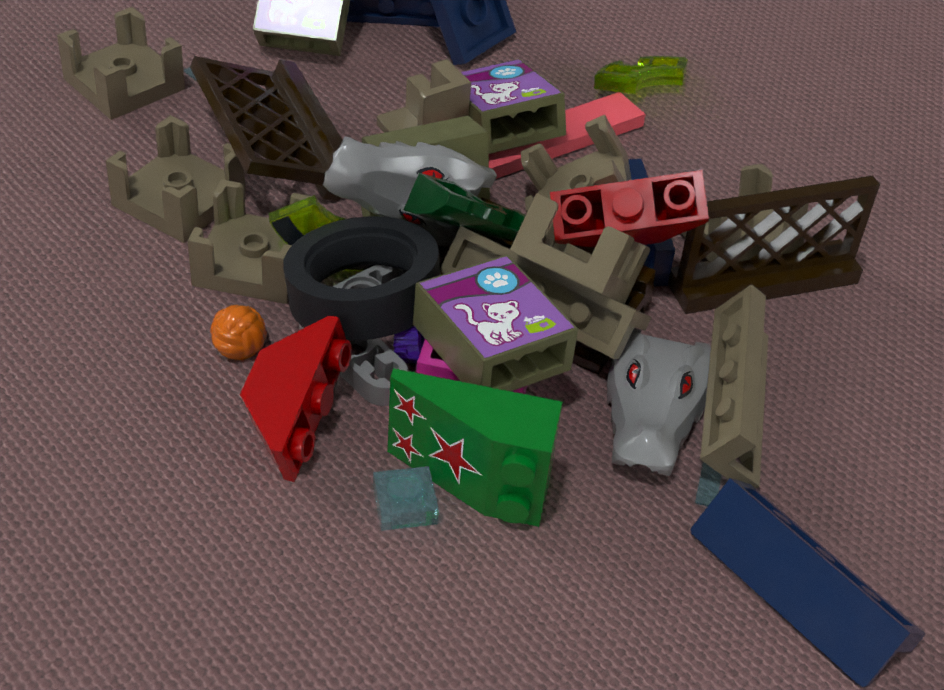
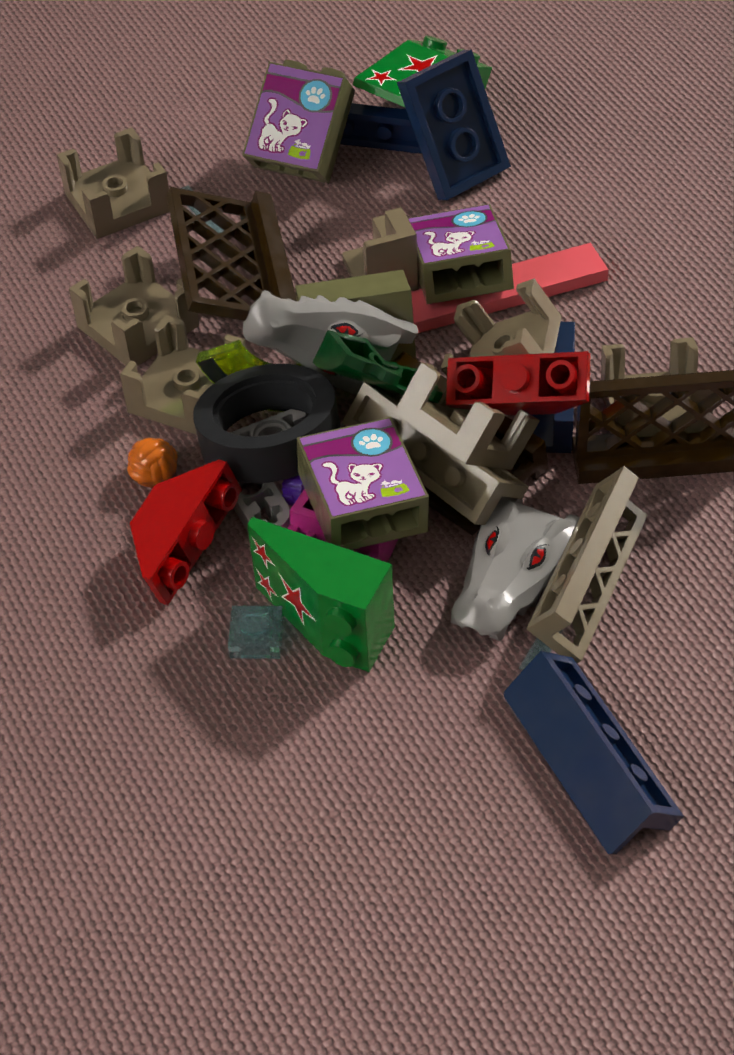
camera: 20 degrees right, 5 degrees up
clear neon green tile [594,56,688,94] -> none

